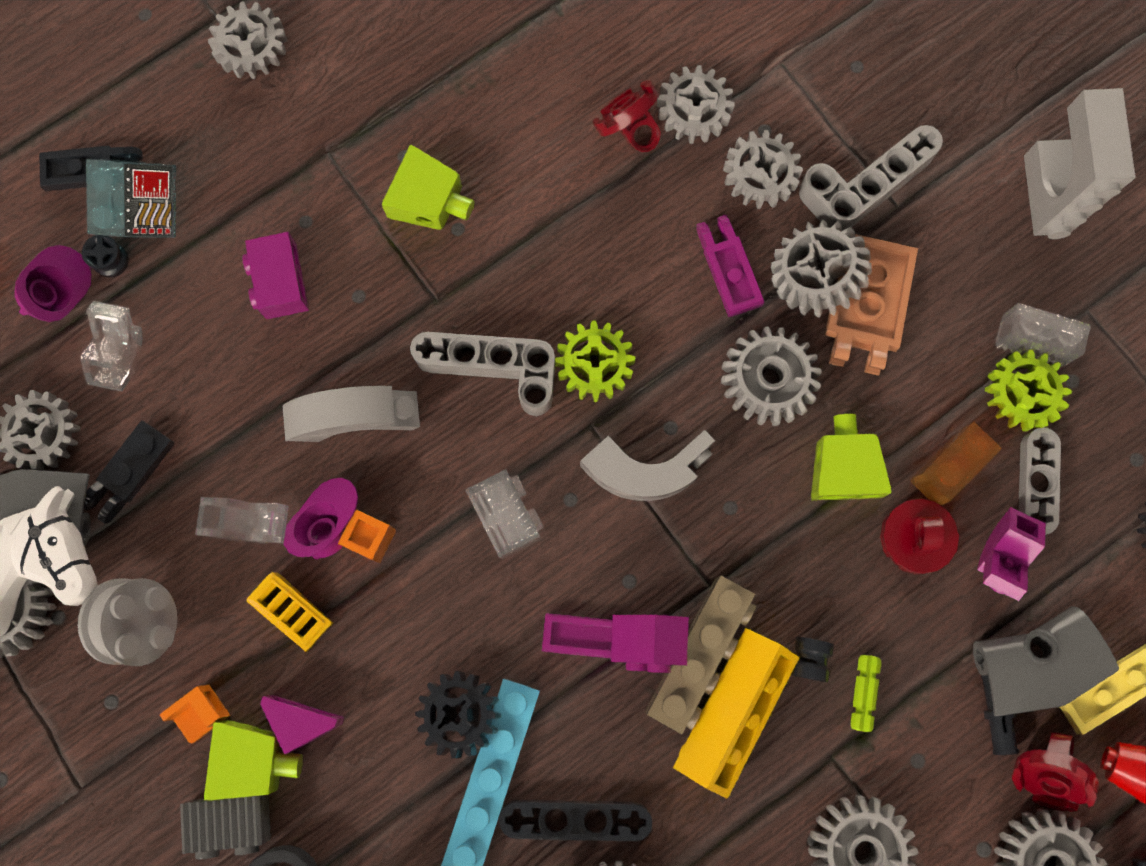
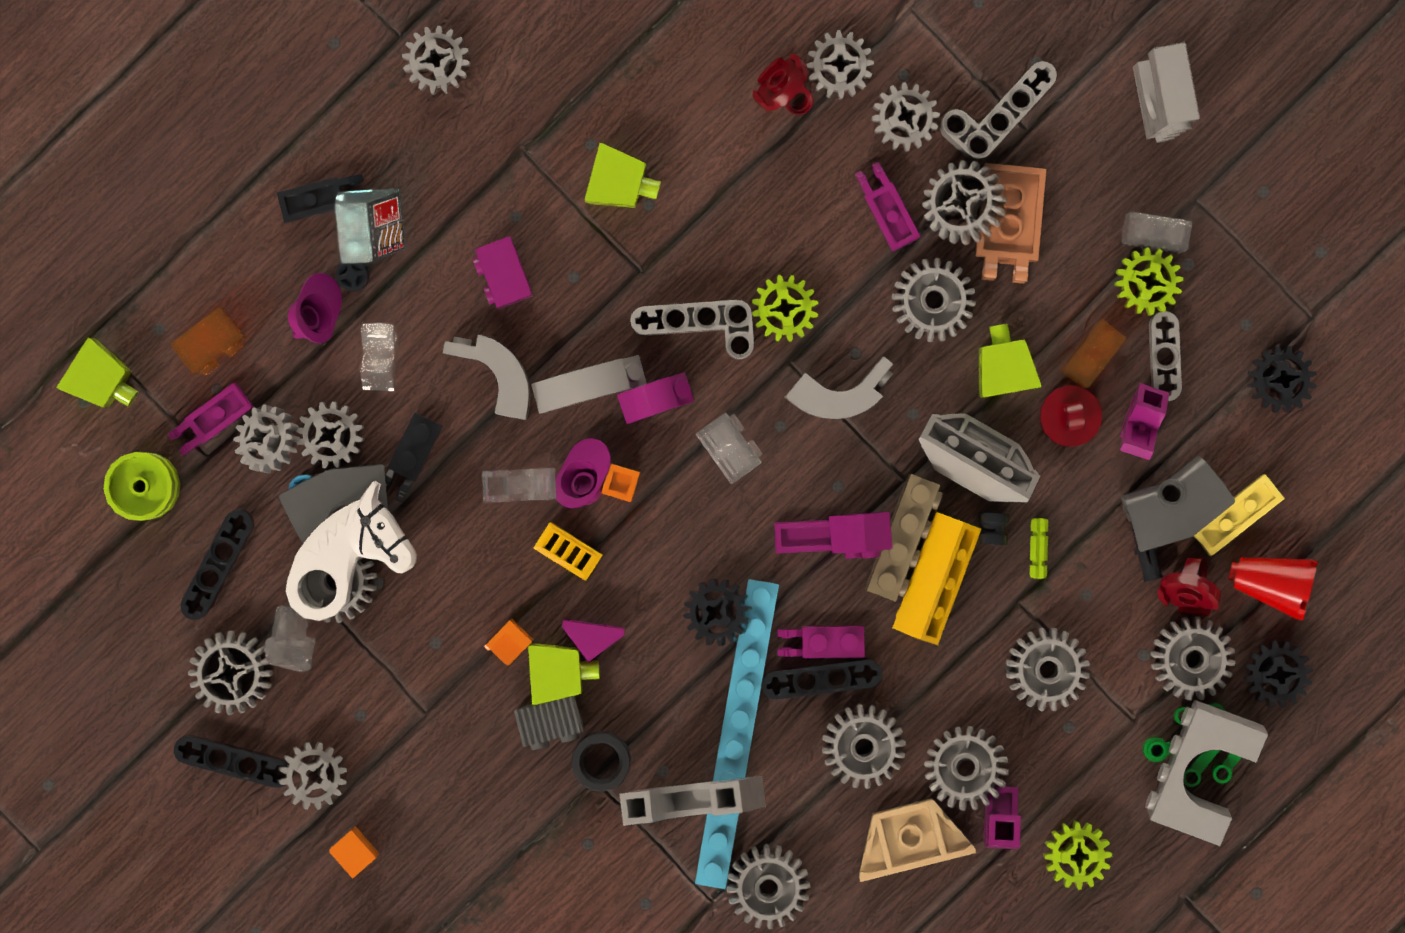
camera: 10 degrees left, 10 degrees up
light grey wheel [78,579,177,666] -> none
none -> light grey arch [443,335,530,420]
none -> magenta brick [617,372,694,424]
none -> magenta hinge [778,626,865,658]
none -> light grey wedge [919,414,1040,502]

